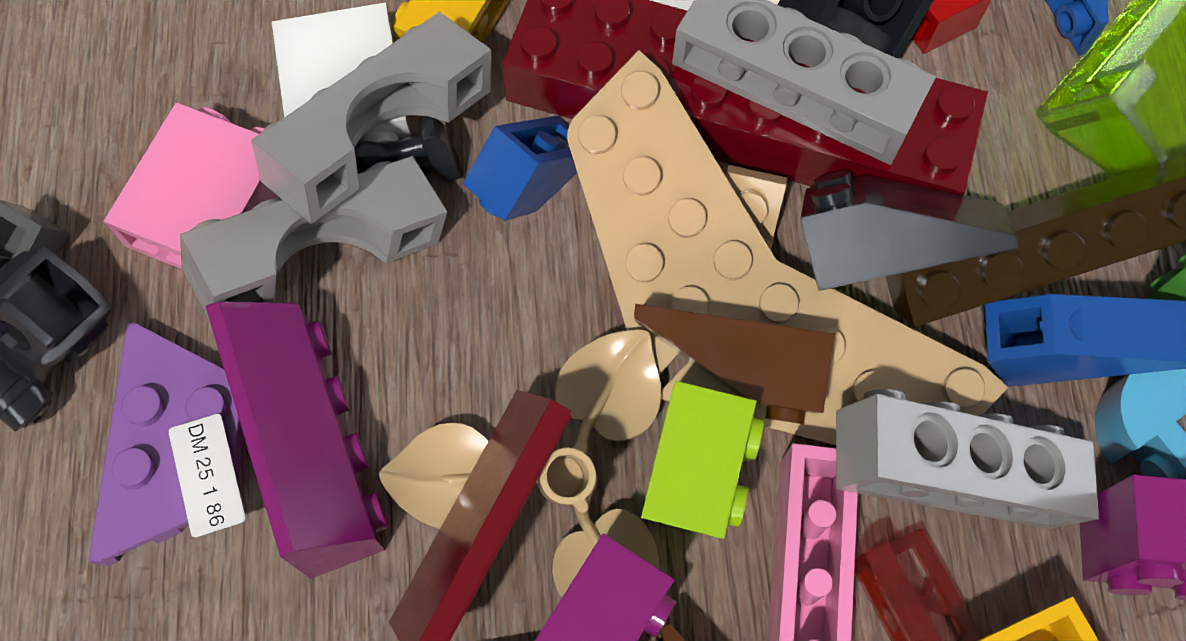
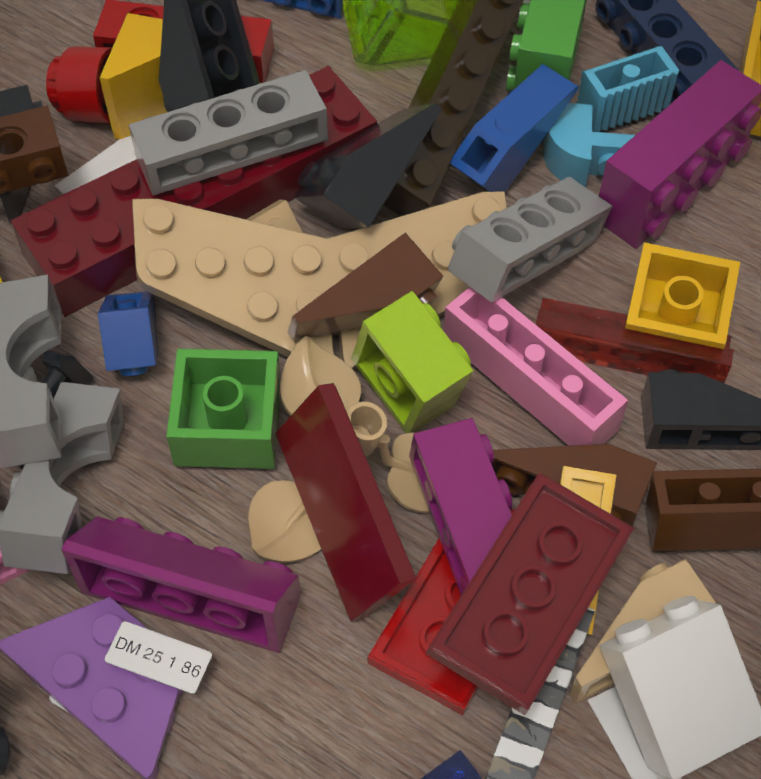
camera: 50 degrees left, 10 degrees down
none -> bright green brick [166,349,281,469]

